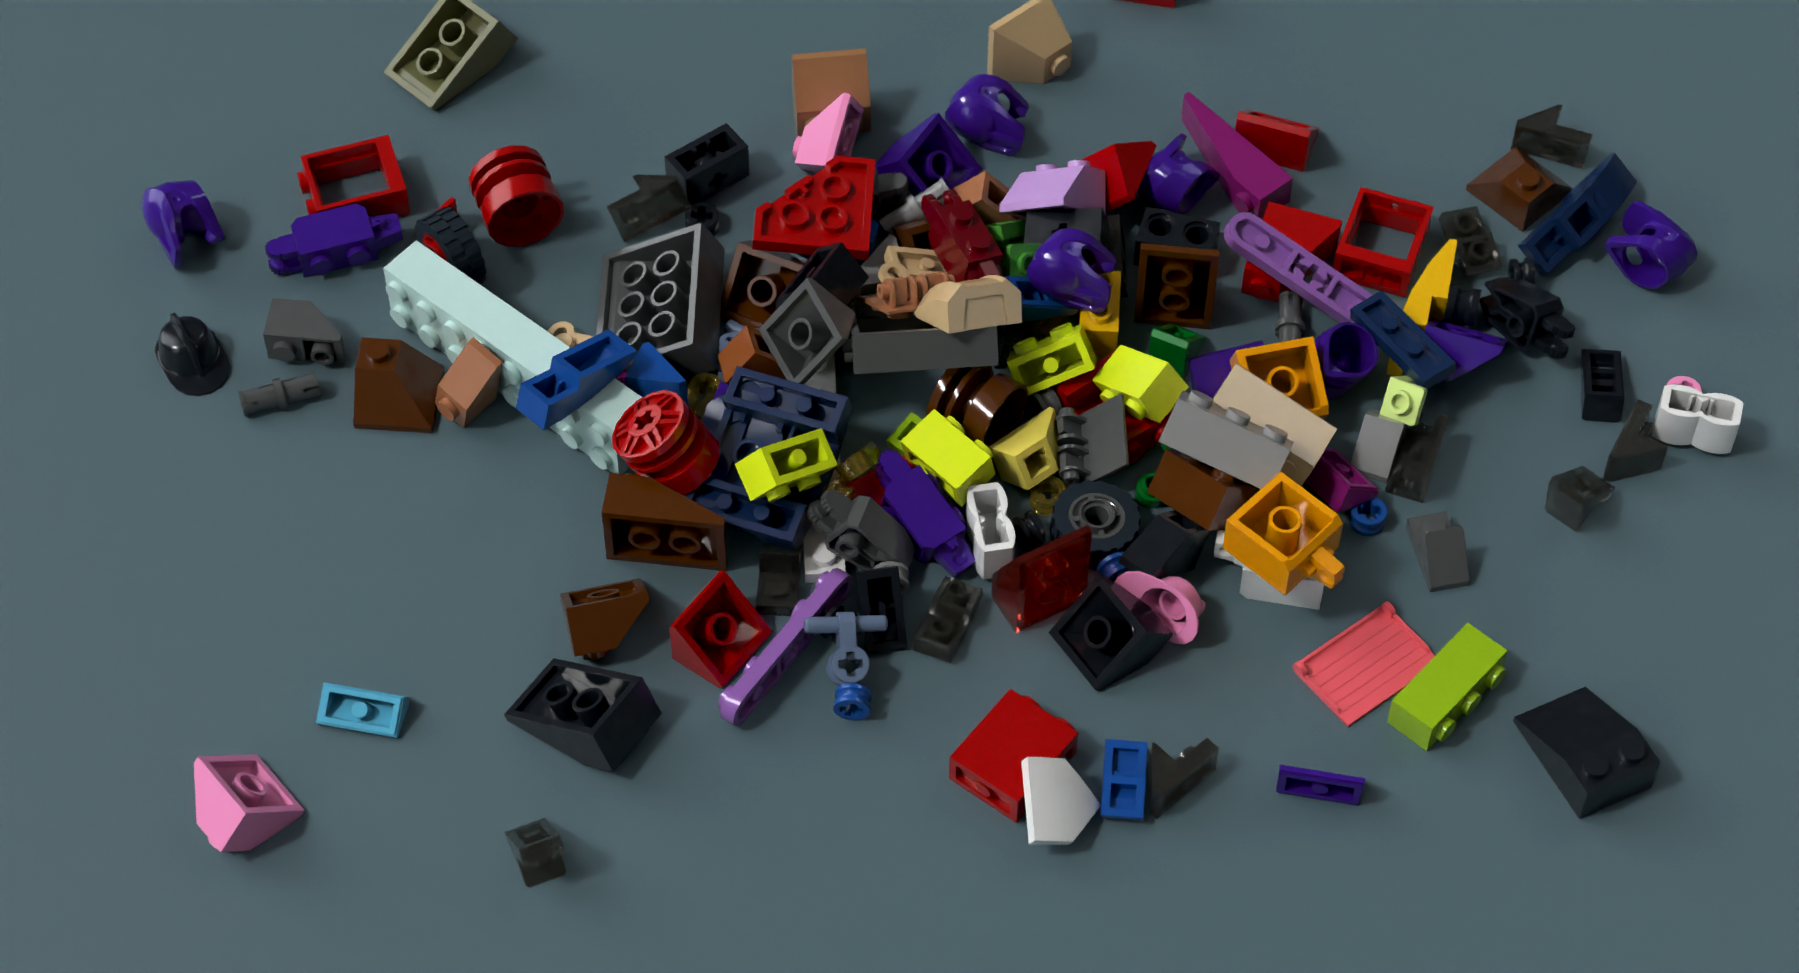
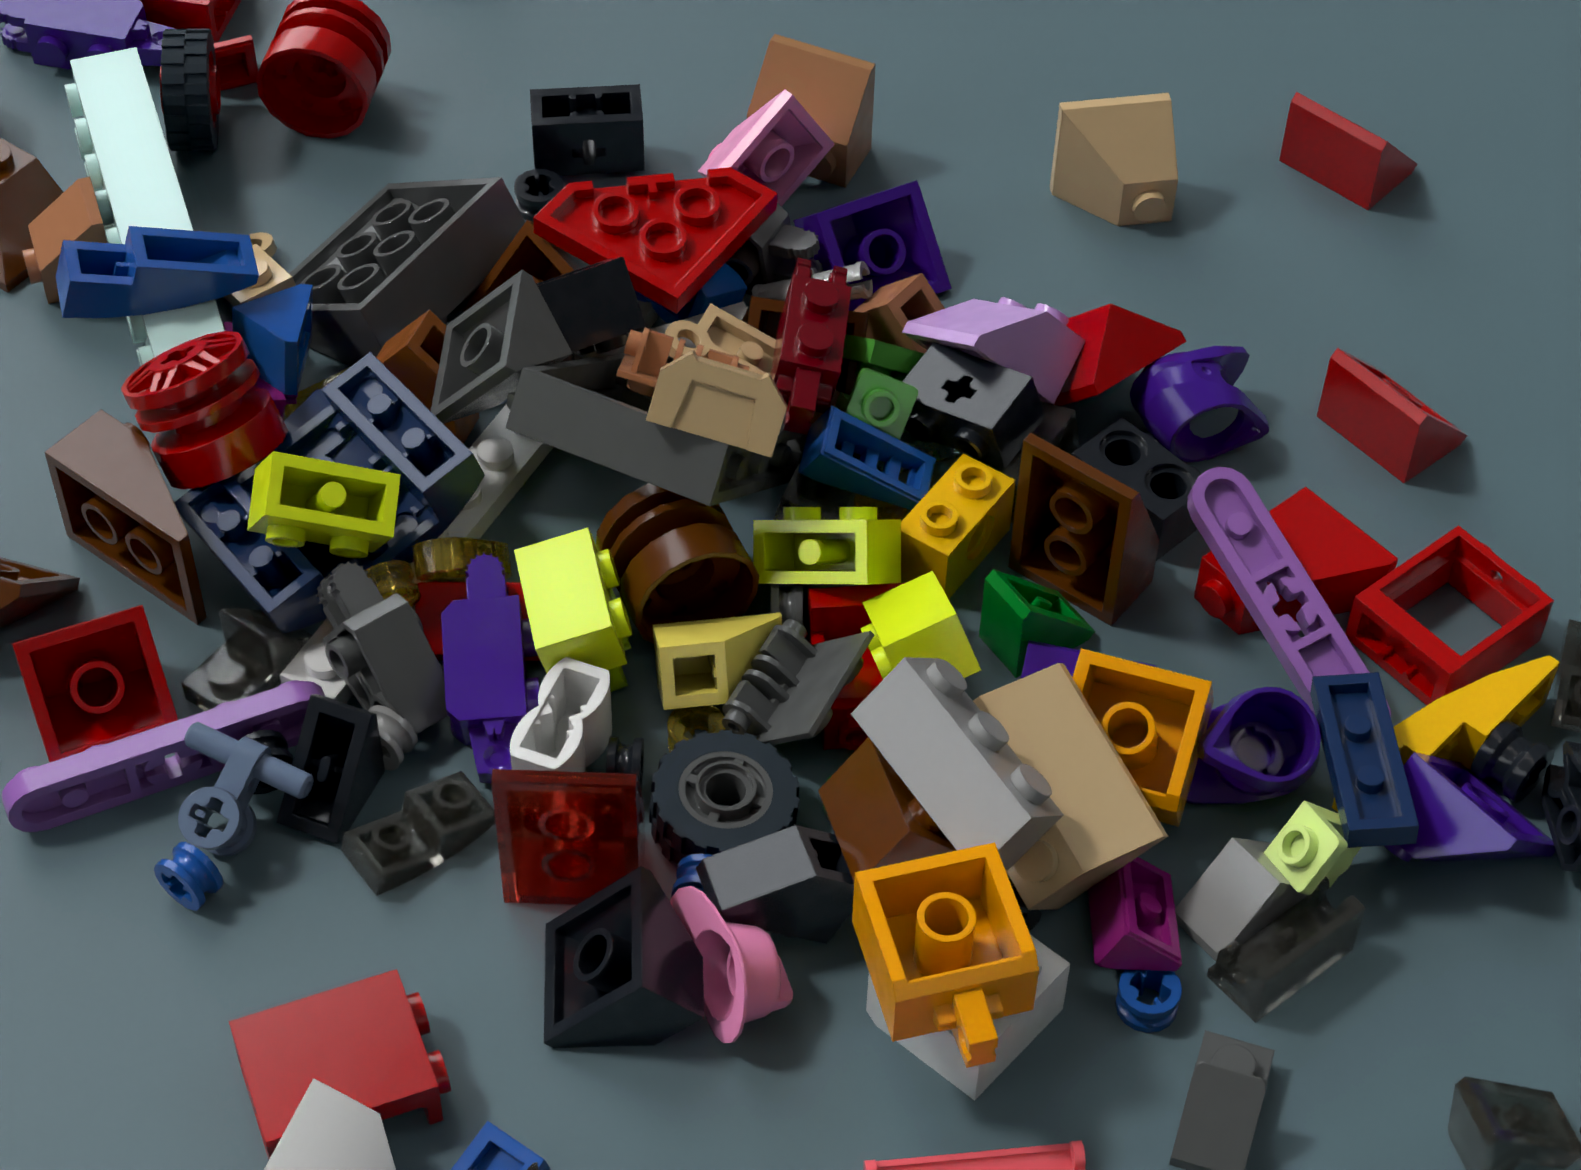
camera: 30 degrees right, 5 degrees down
clear smoke slope [606,174,692,242] -> none
dark purple helmet [945,74,1029,156] -> none
dark purple helmet [1027,228,1117,314] -> none
magenta slope [1181,92,1293,219] -> none
dark grey pin [1275,291,1305,342] -> none

